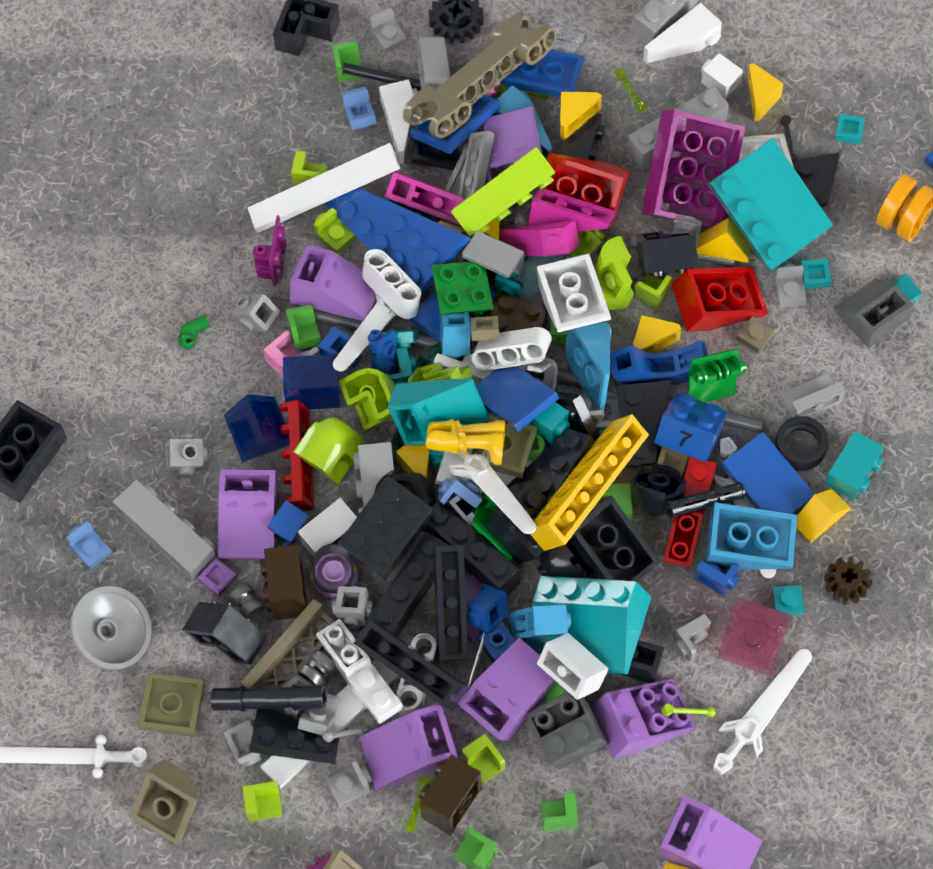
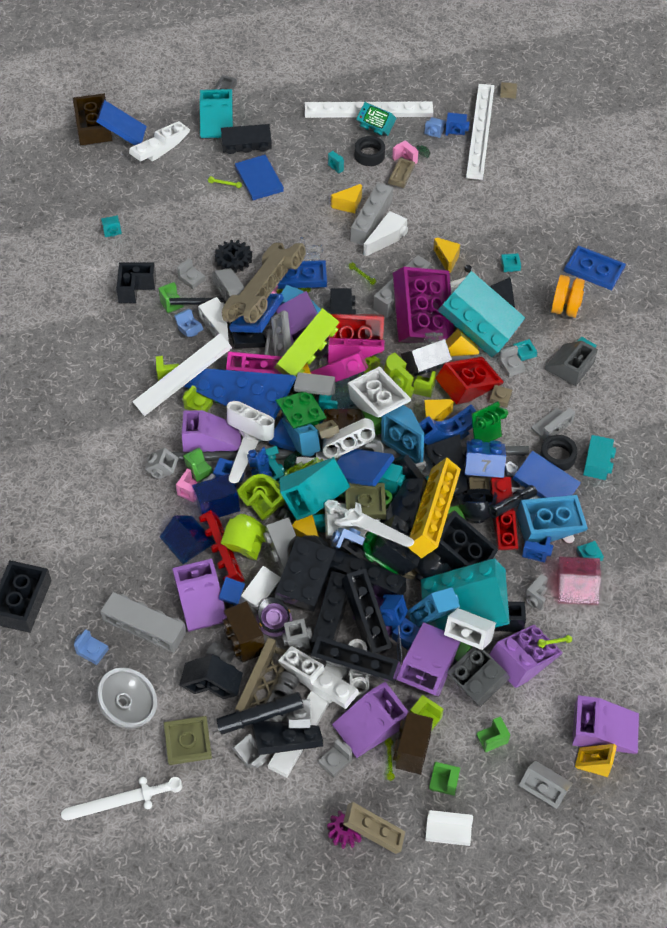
camera: 20 degrees left, 10 degrees down
dark tan slope [130,759,199,846] -> none
light grey brick [165,434,207,475] -> none
green arm [178,315,210,349] -> none
medium lavender tile [197,558,237,597] -> none
lime panel [242,781,282,822] -> none
magenta hinge [253,215,287,287] -> none
light grey hinge [323,725,367,742] -> none
yellow piece [426,419,505,465] -> none
yellow slope [560,92,602,140] -> none
white brick [701,53,743,100] -> none
white sword [713,649,812,775] -> none
yellow slope [796,489,851,543] -> none
dark brown gear [824,556,872,605] -> none

